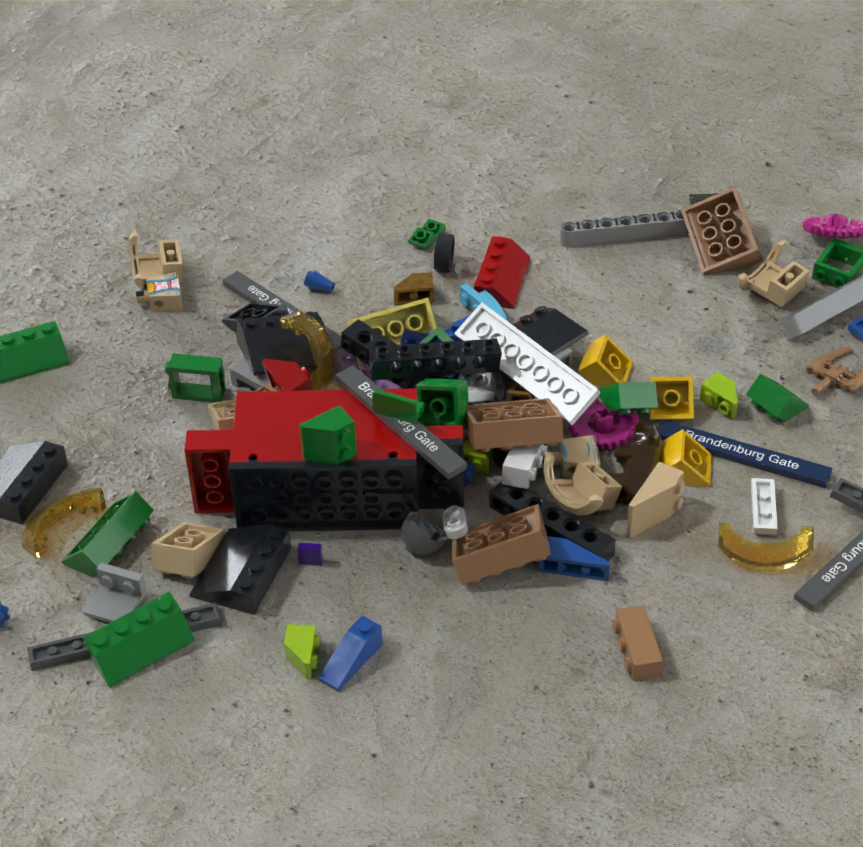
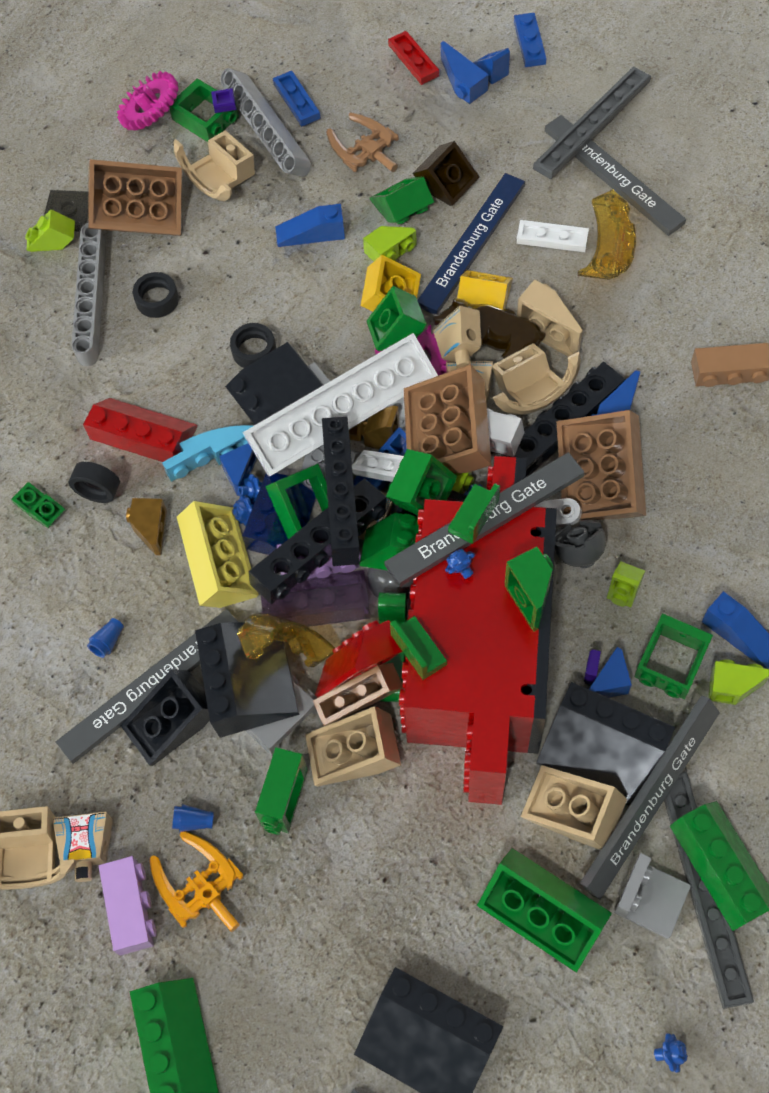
camera: 80 degrees left, 20 degrees up
clear yellow windscreen [22,488,107,559] -> none
yellow slope [578,334,634,387] -> none
none -> lime slope [25,210,75,252]
none -> lavender brick [99,856,156,956]
none -> black tyre [132,272,179,318]
none -> light orange bar [150,831,244,932]
none -> blue cone [172,804,214,832]
none -> dark purple tile [211,88,237,113]
none -> black tyre [230,323,276,368]
none -> blue slope [275,204,345,247]
none -> green panel [390,616,447,680]
none -> dark brown slope [412,141,479,206]
none -> tan torso [433,306,481,369]
none -> blue plant [445,549,475,579]
none -> dark grey tile [580,696,720,900]
none -> blue slope [589,647,632,698]
none -> lime slope [607,561,645,608]
none -> green window [634,613,713,700]

